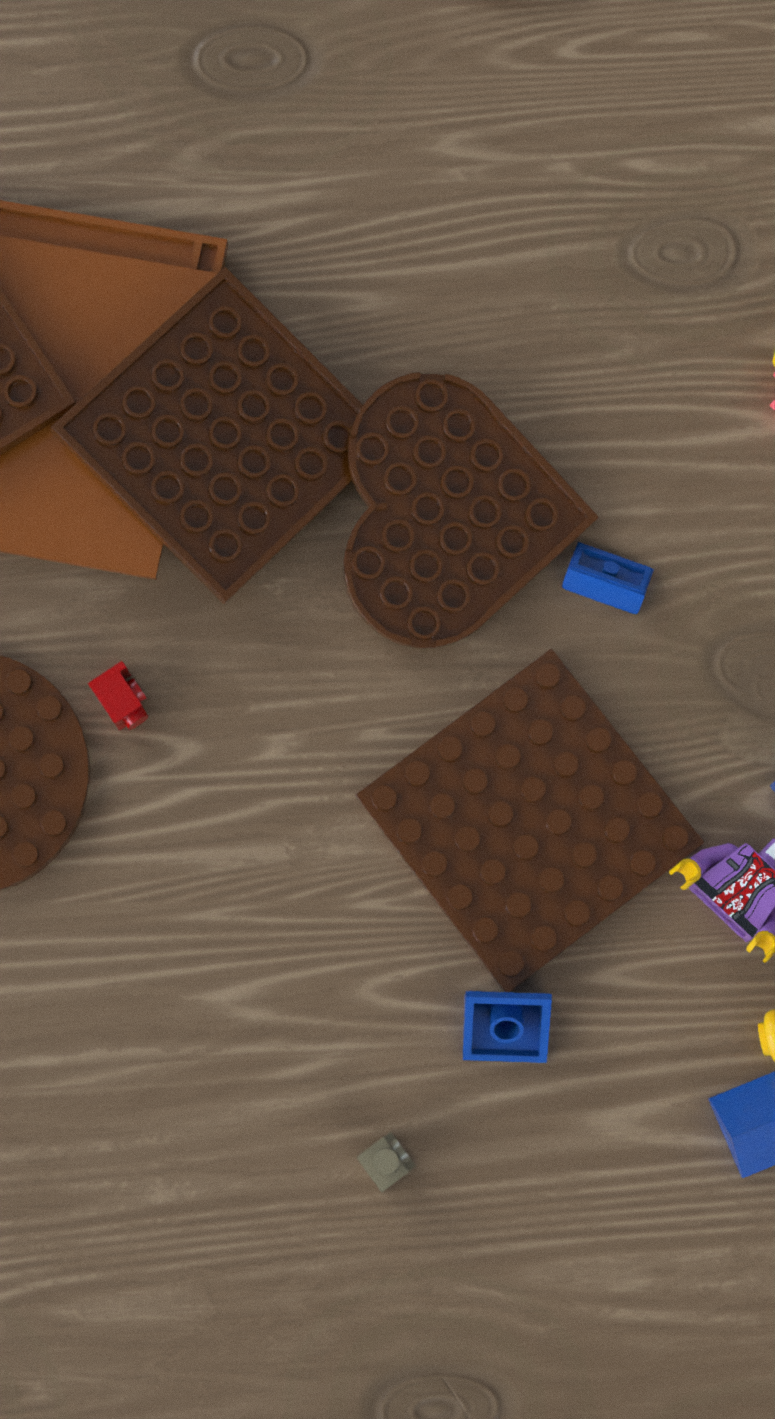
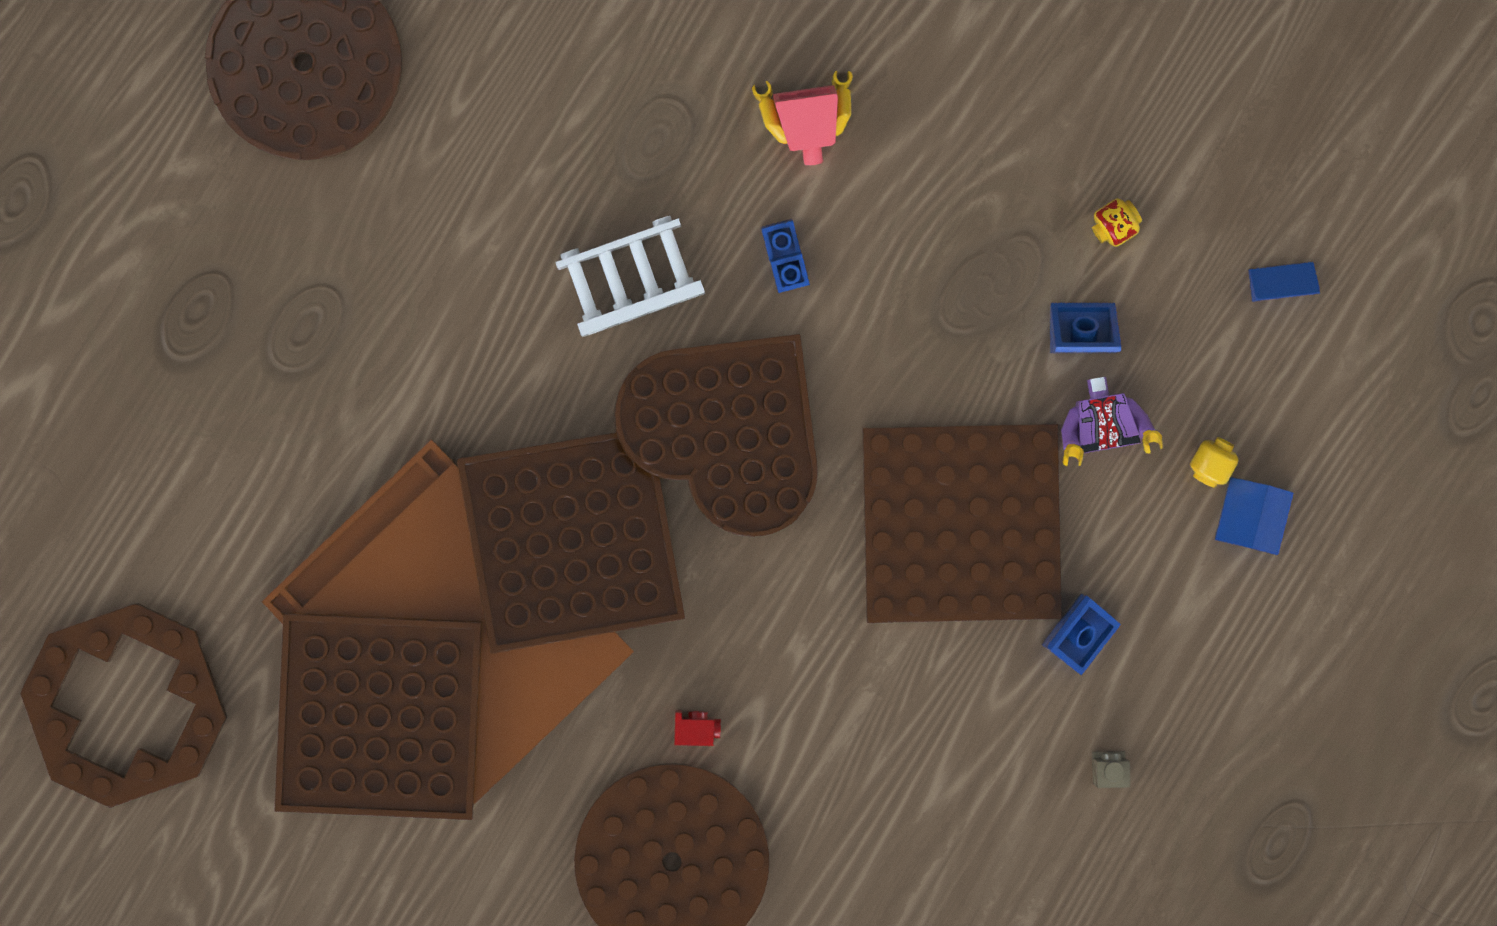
camera: 55 degrees left, 10 degrees up
blue slope [562,542,654,614] -> none
none -> white fence [555,216,705,337]
none -> blue slope [761,219,810,293]

